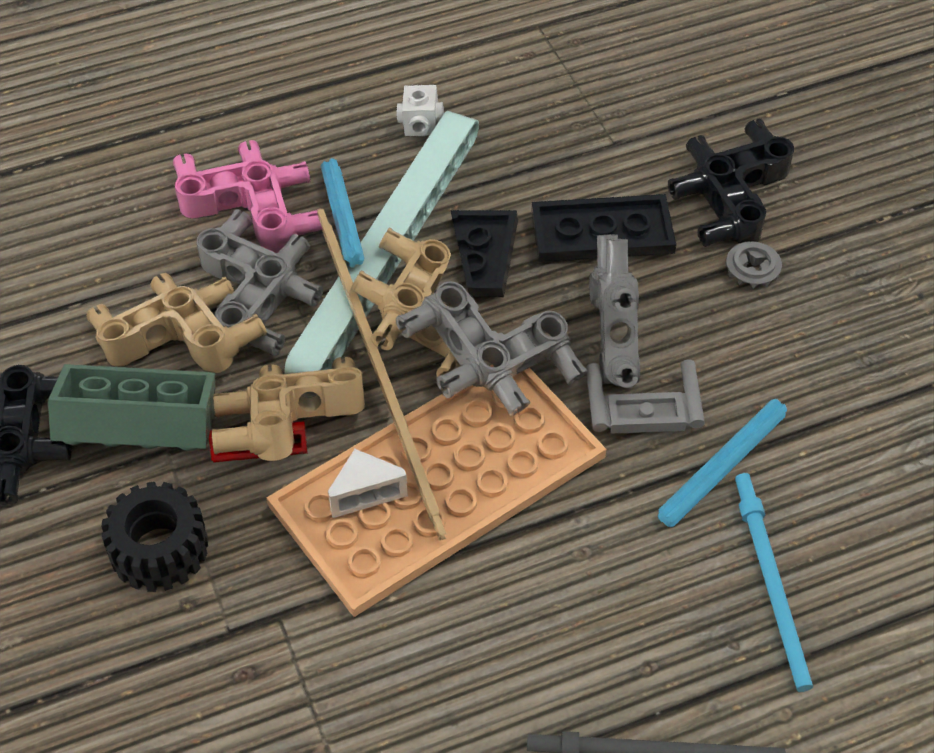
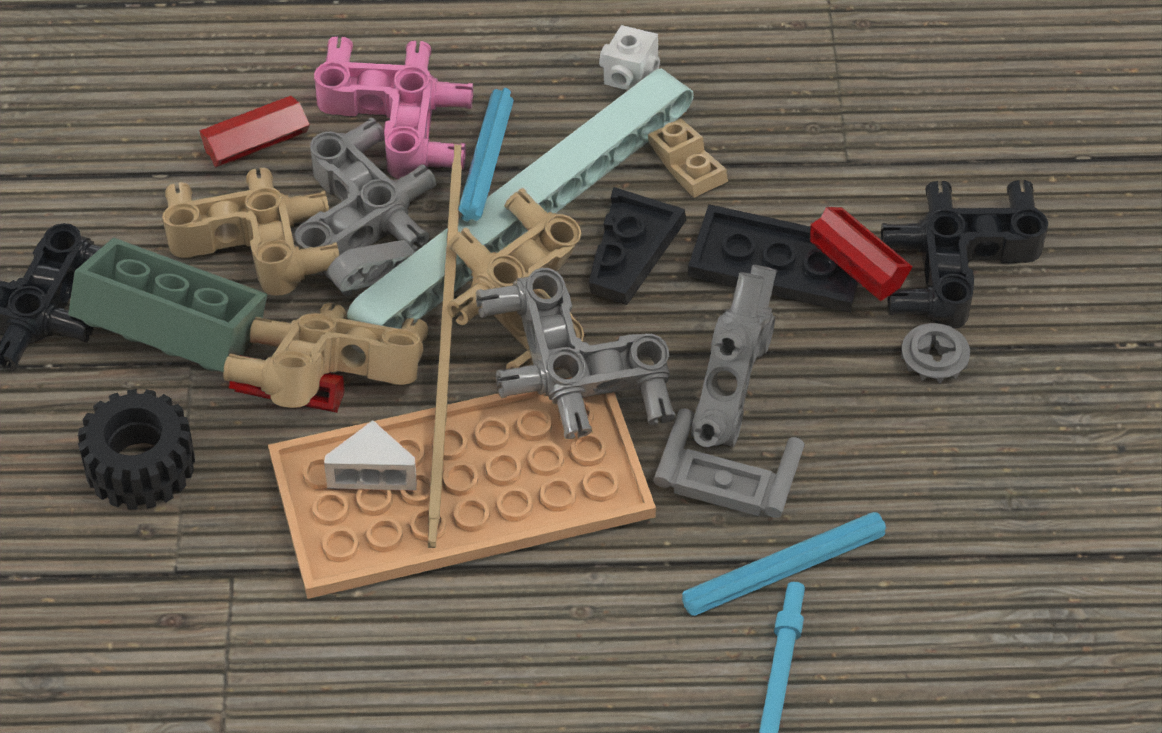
camera: 20 degrees right, 0 degrees up
none -> piece [199,95,310,168]
none -> light grey beam [327,240,415,291]
none -> tan slope [648,119,728,198]
none -> red piece [810,207,913,301]

